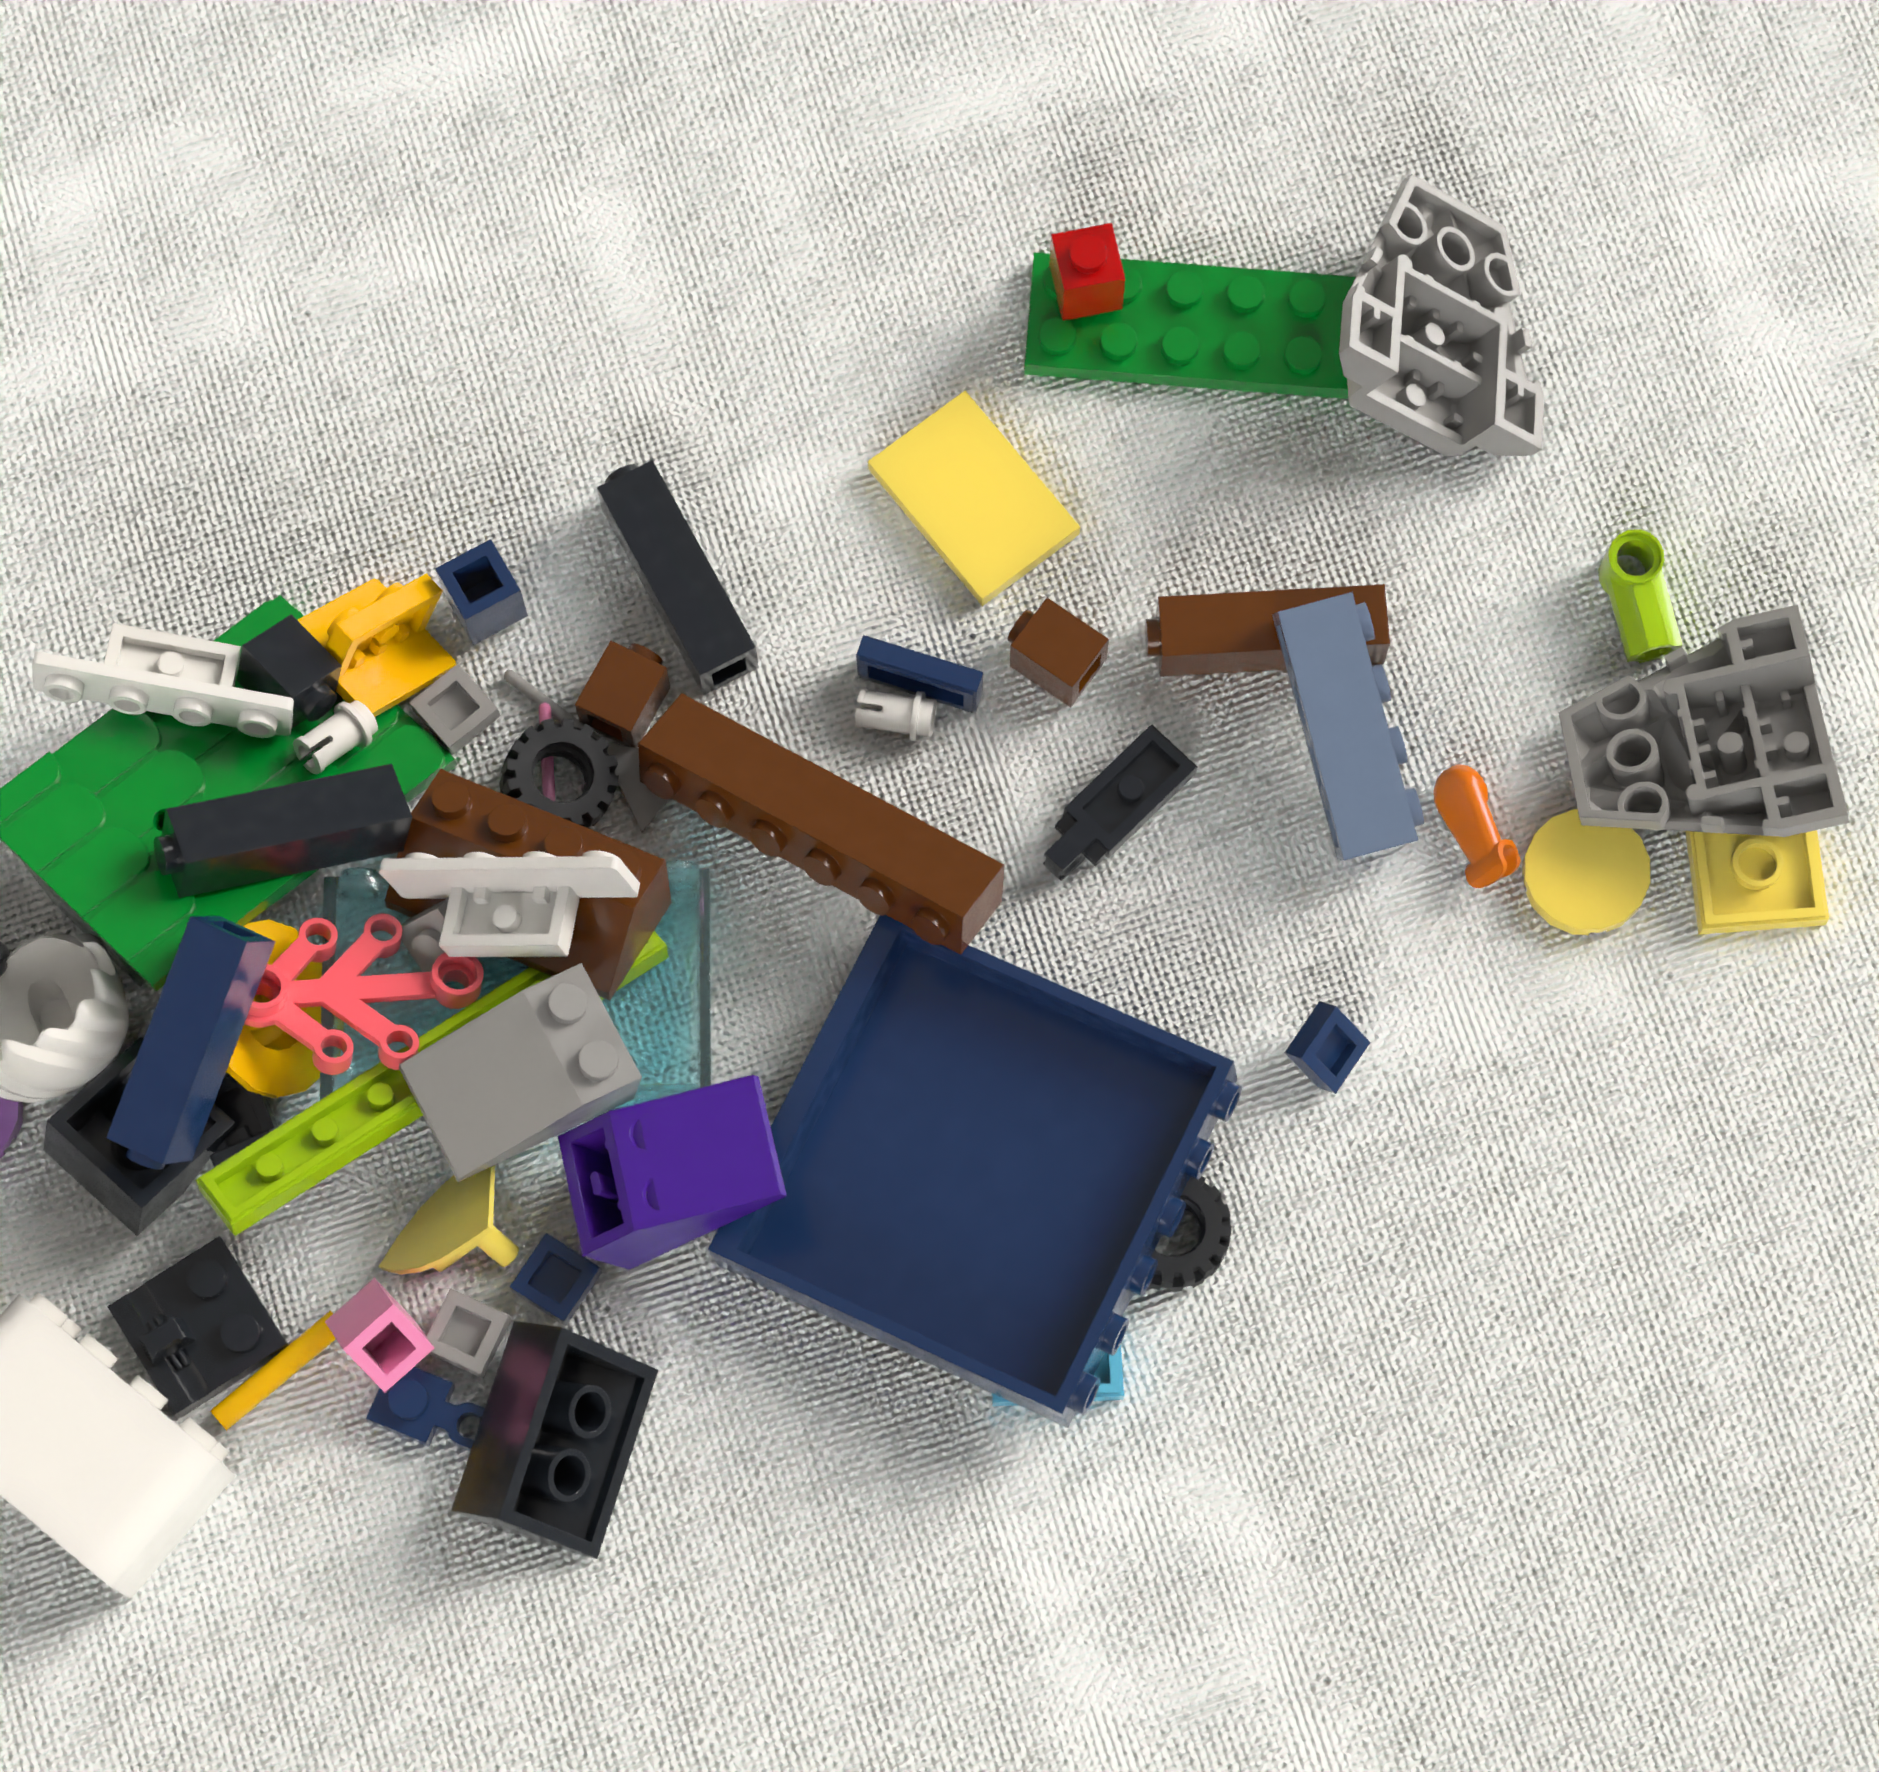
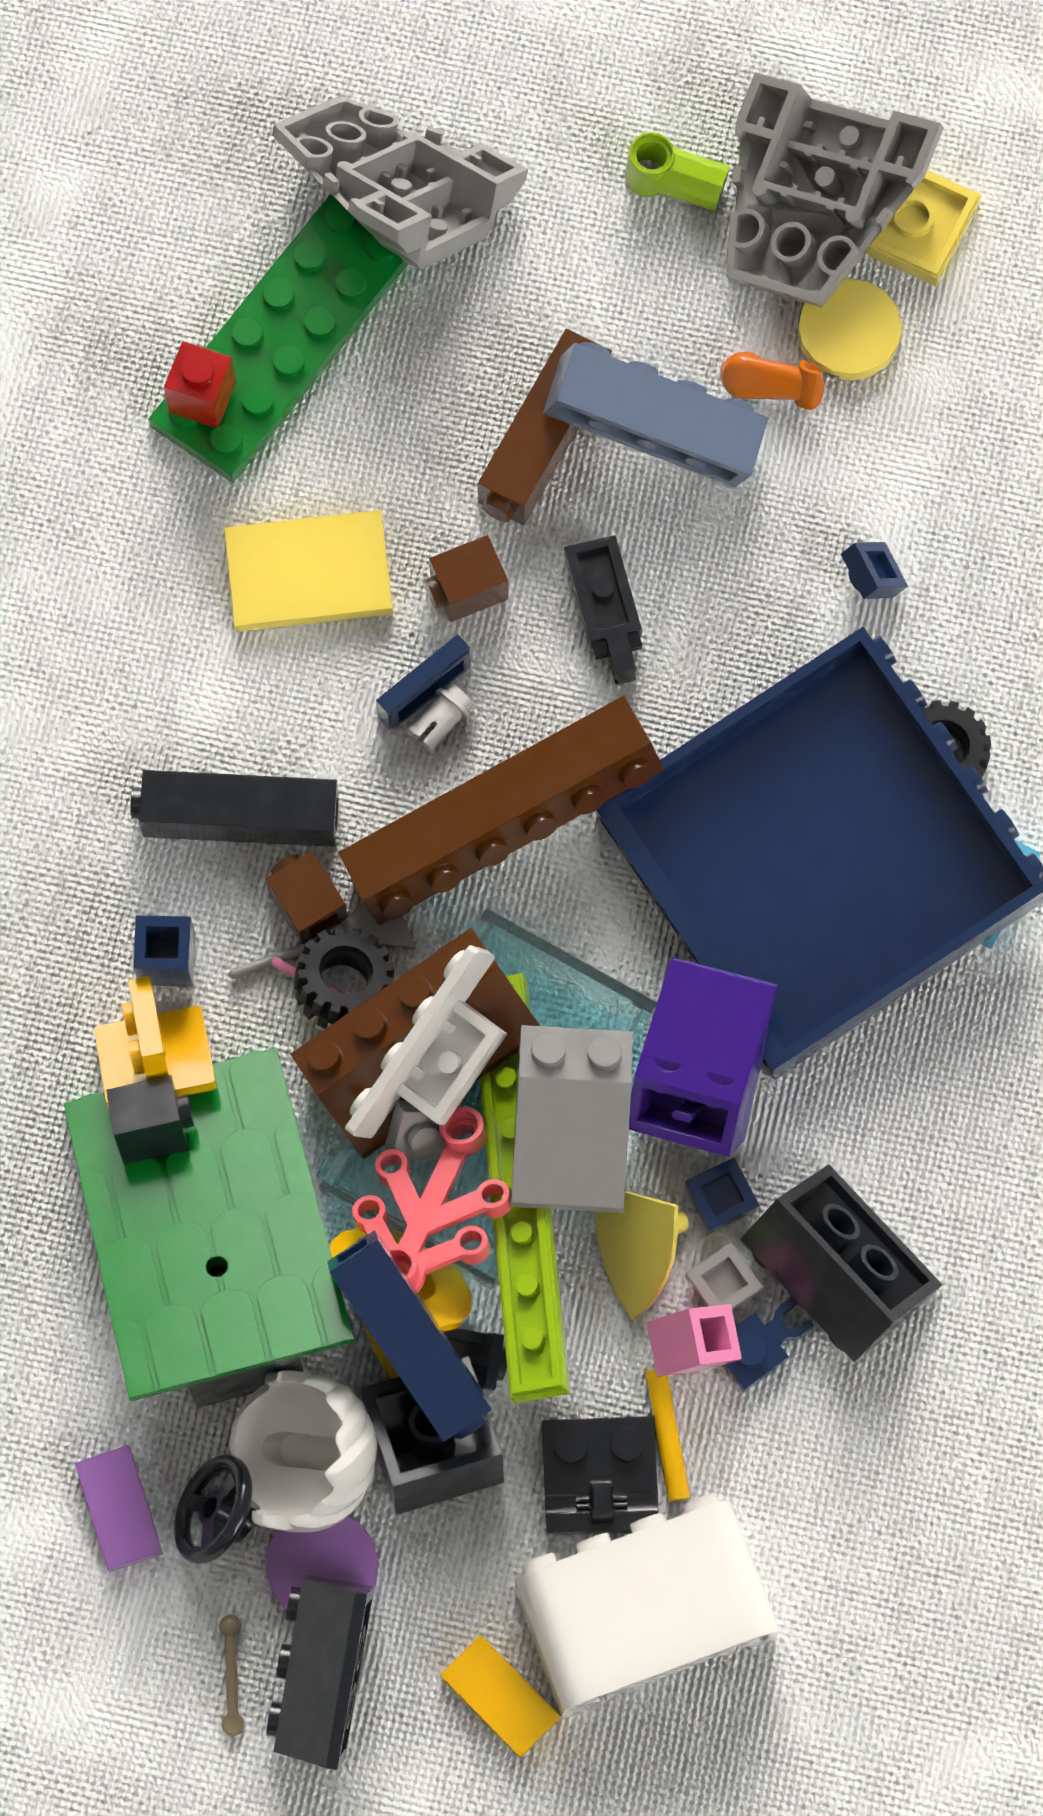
camera: 60 degrees left, 0 degrees up
white bracket [32,623,294,738] -> none
black brick [154,764,412,898] -> none
white pin [293,700,378,775] -> none
light grey plate [409,664,500,755] -> none

